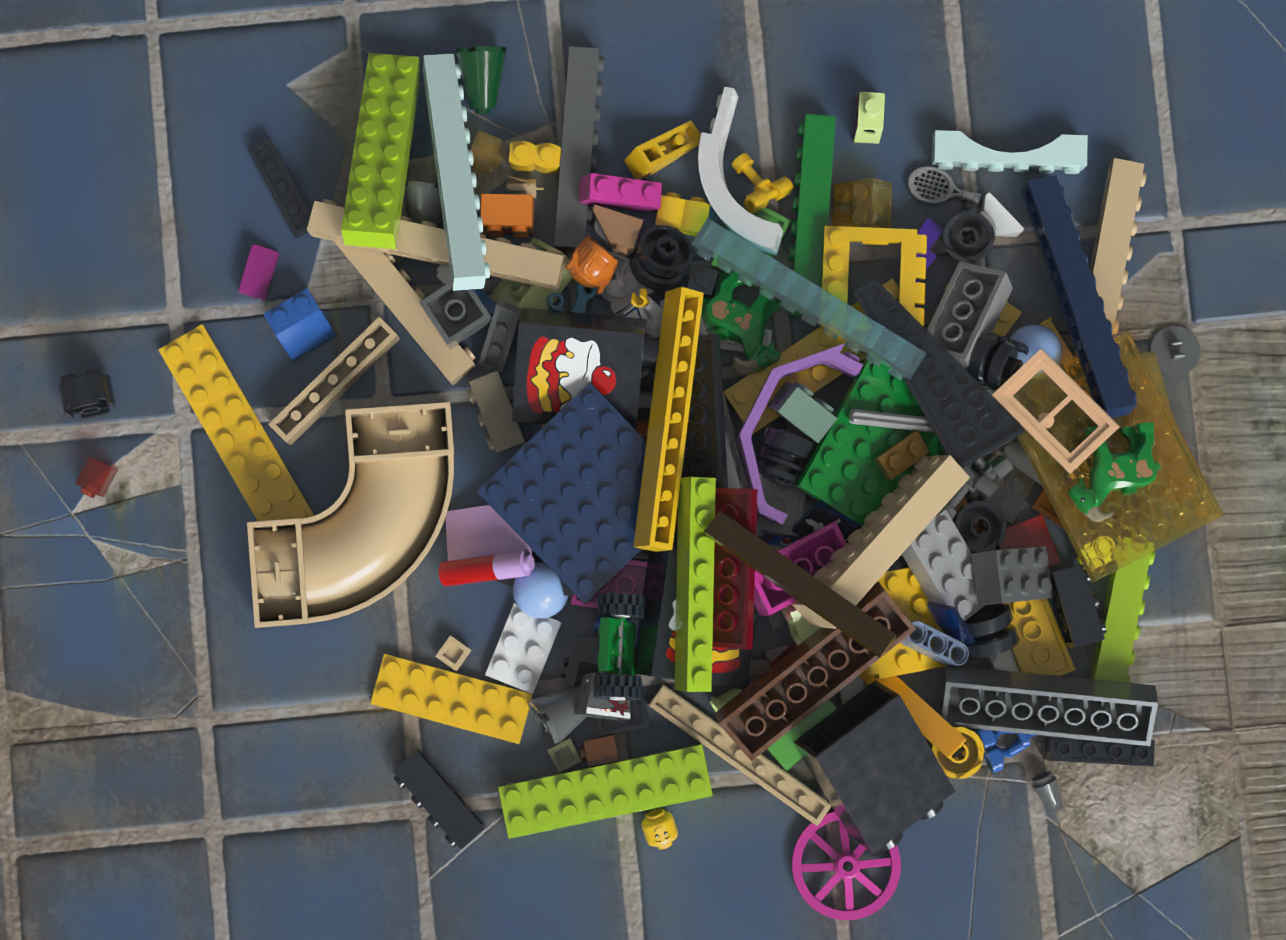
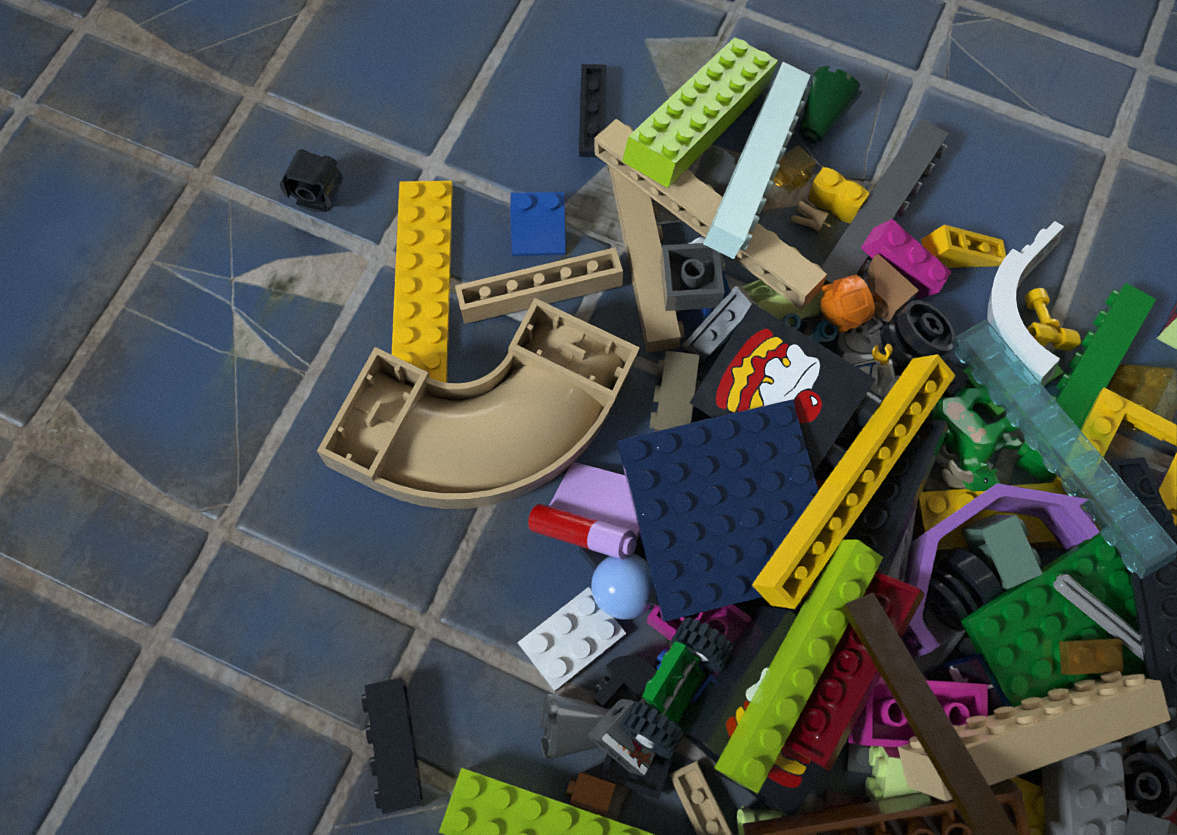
camera: 30 degrees right, 15 degrees down
clear red brick [75,457,118,498] -> none
magenta slope [238,244,280,301] -> none
yellow plate [370,654,533,744] -> none
tan plate [435,635,472,671] -> none
orange brick [481,194,535,239] -> none
olive plate [547,738,582,773] -> none
yellow brick [655,193,710,237] -> none

